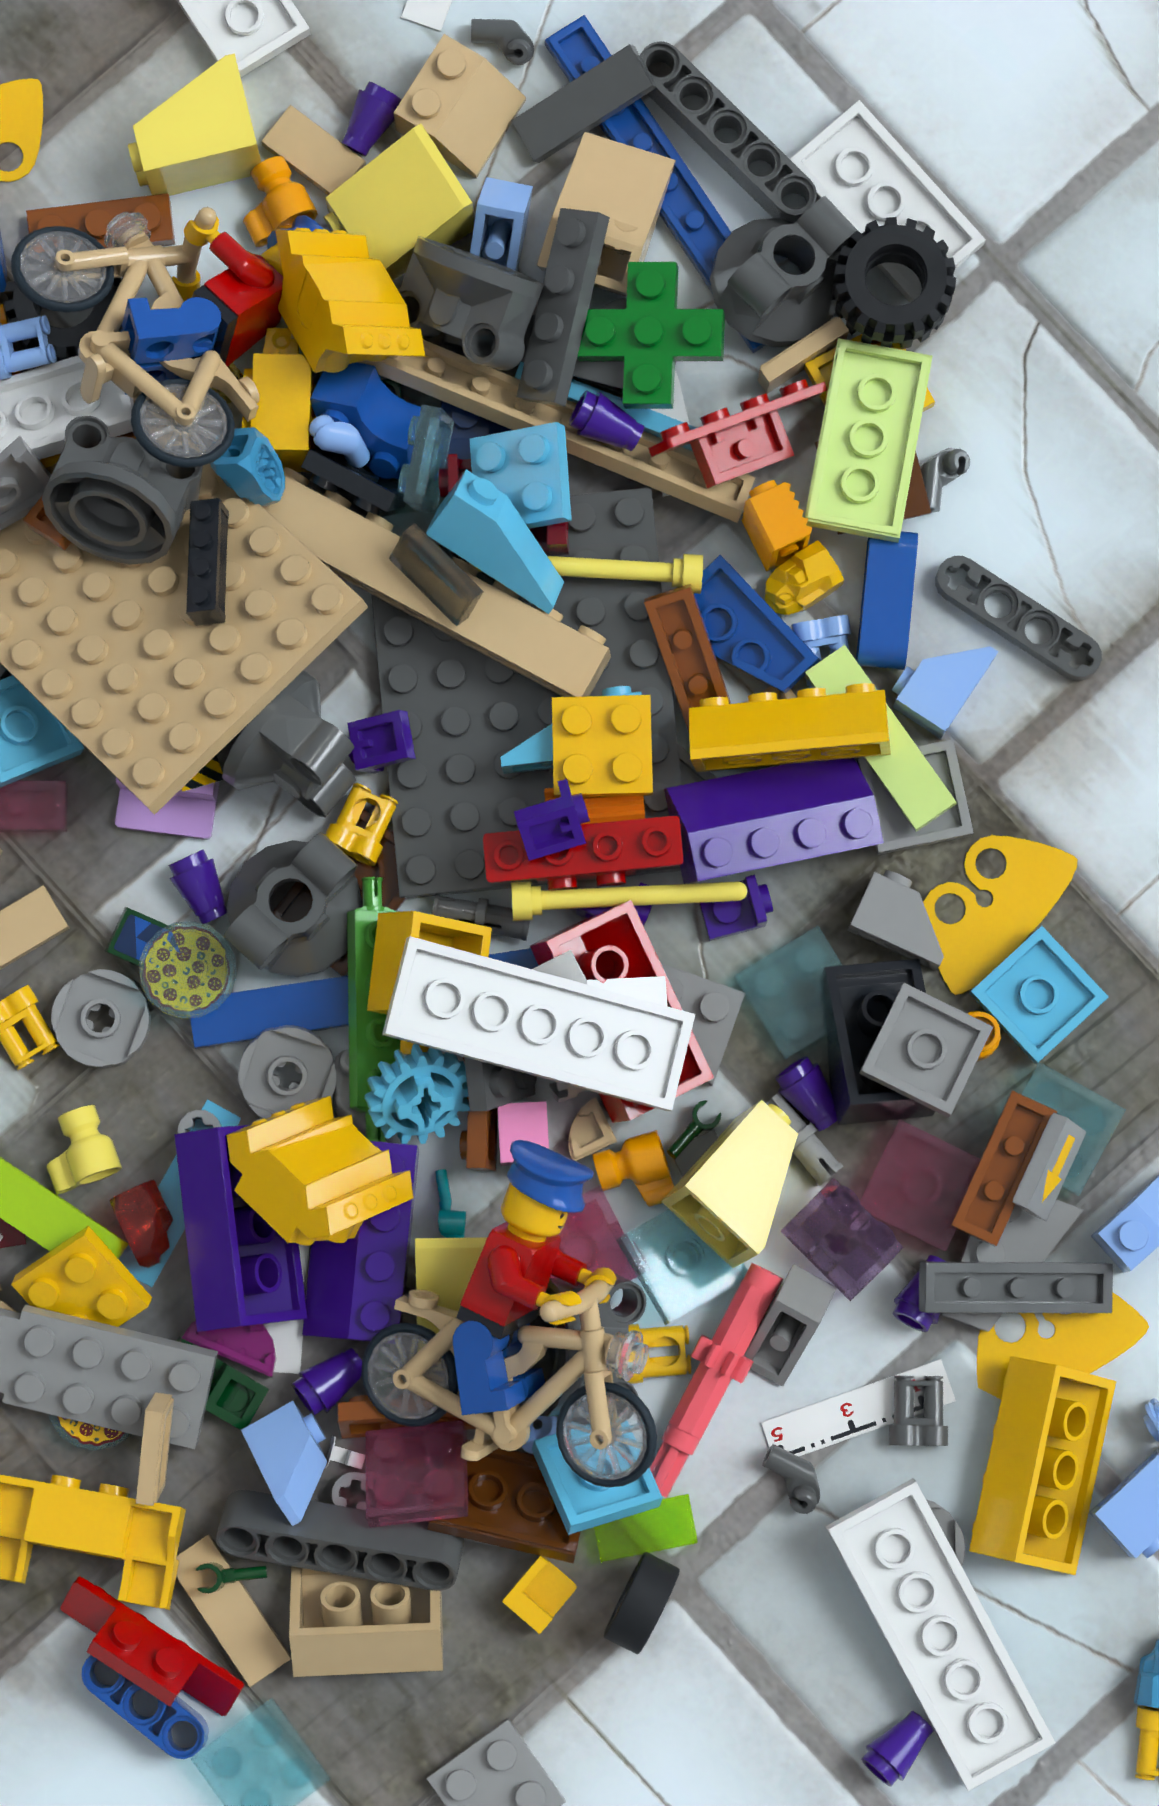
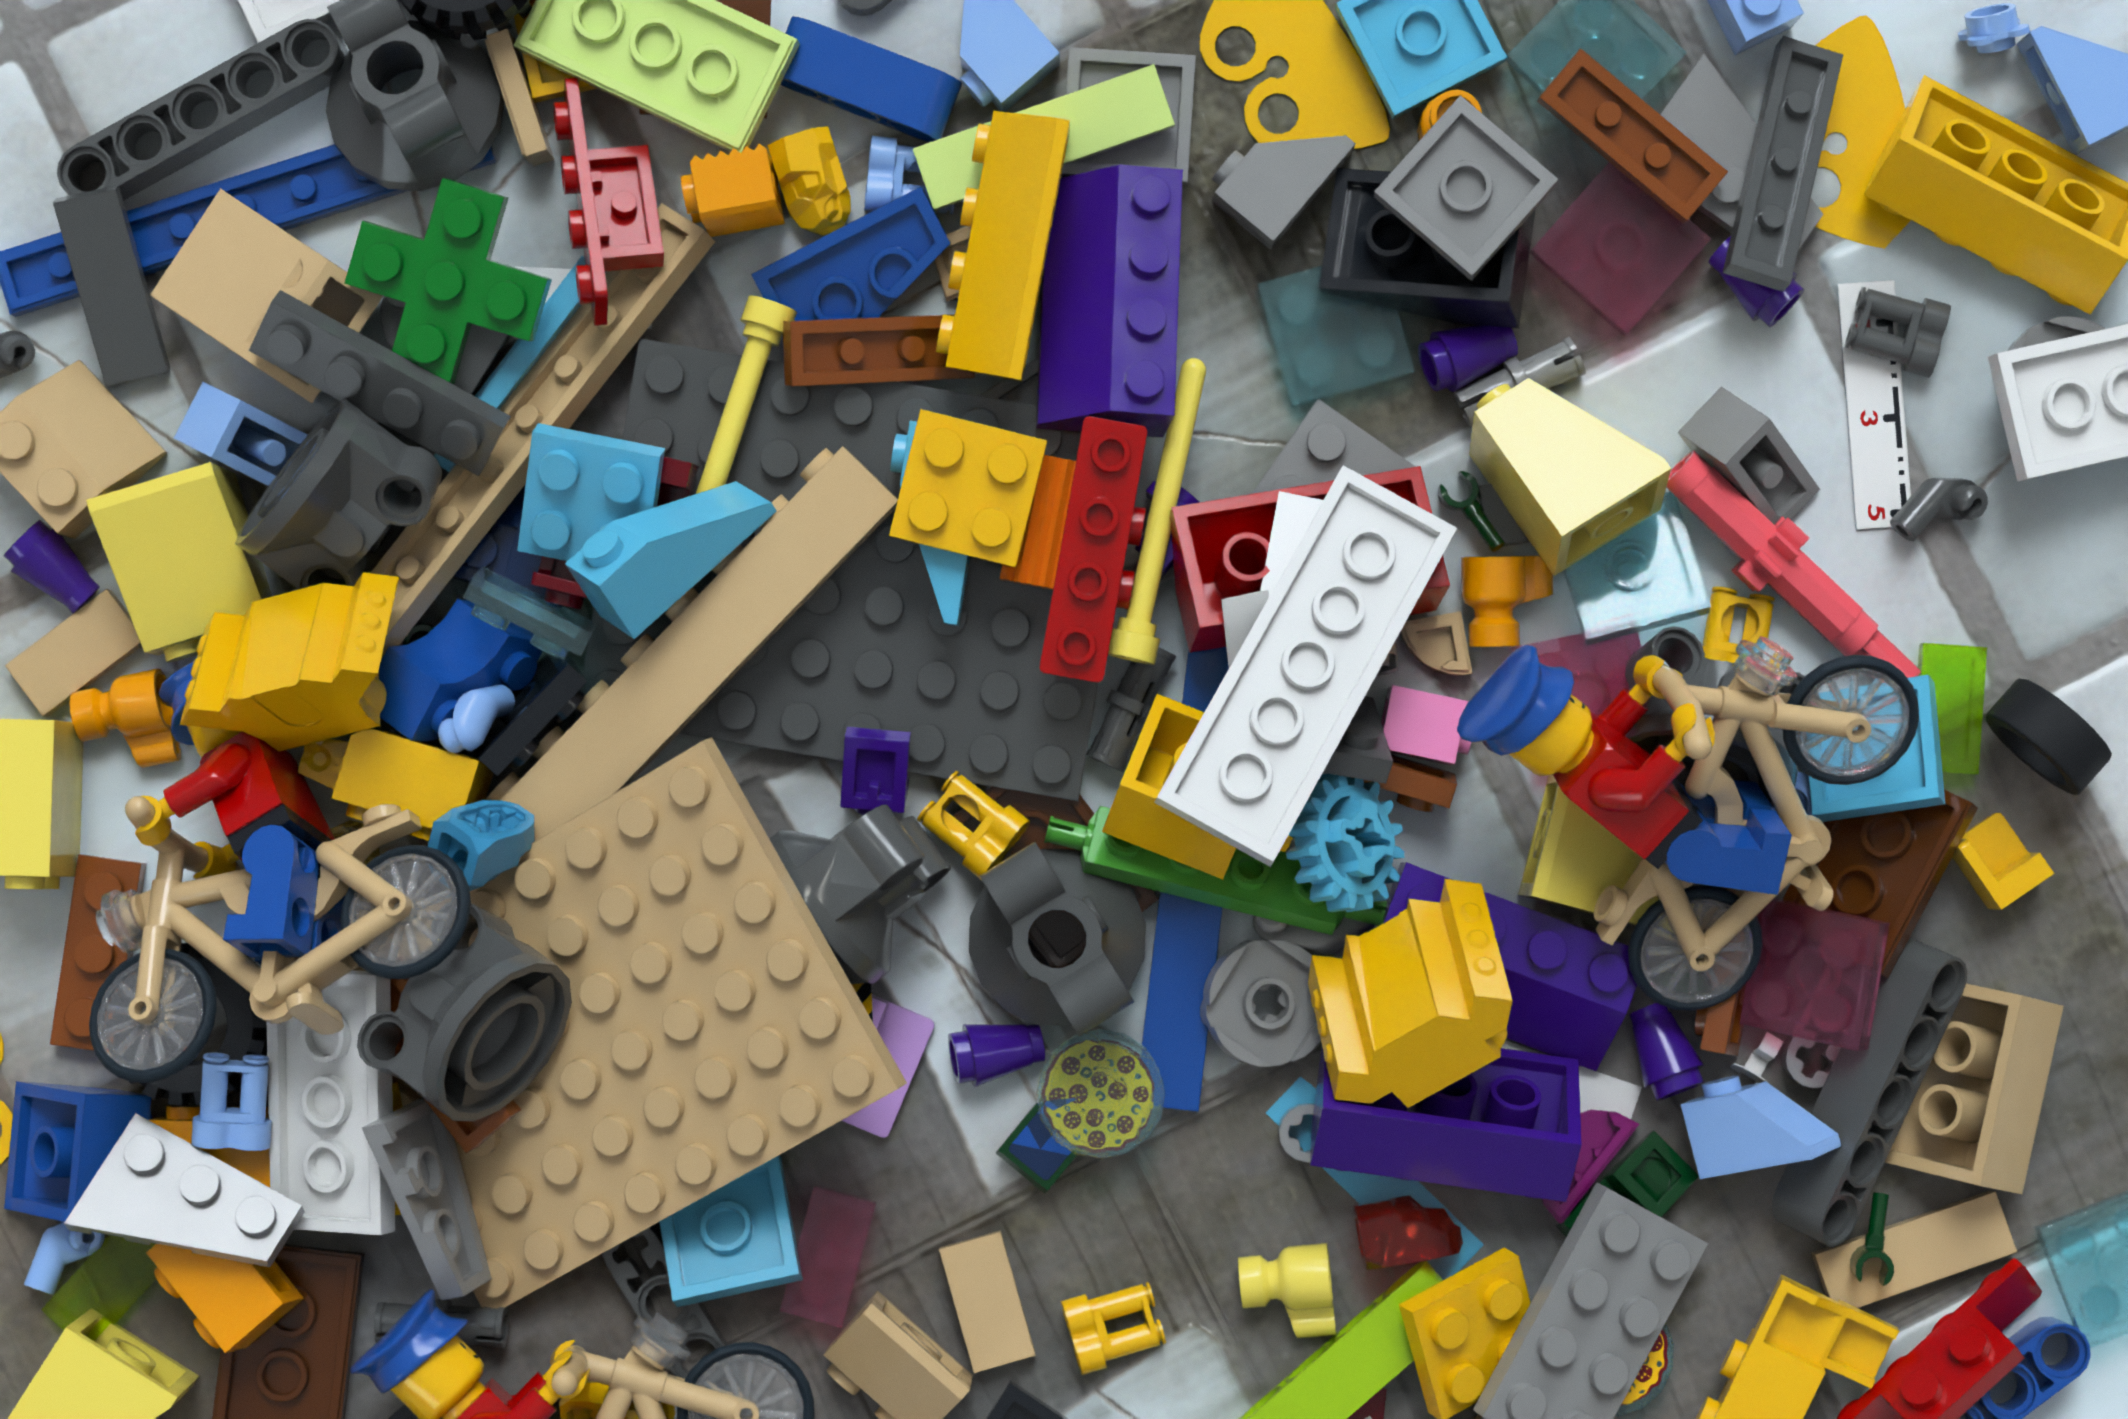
camera: 70 degrees left, 5 degrees up
light grey plate [51,969,151,1068] -> none
tan tile [136,1392,174,1506] -> none
black piece [186,498,229,626] -> none
clear smoke tile [389,523,484,626] -> none
teal hand [435,1169,466,1238] -> none
dark purple bracket [514,779,590,861] -> none
dark purple cone [569,390,644,451] -> none
dark purple bracket [699,874,773,941] -> none
clear purple brick [780,1177,903,1301] -> none
light grey tile [1013,1112,1087,1221] -> none

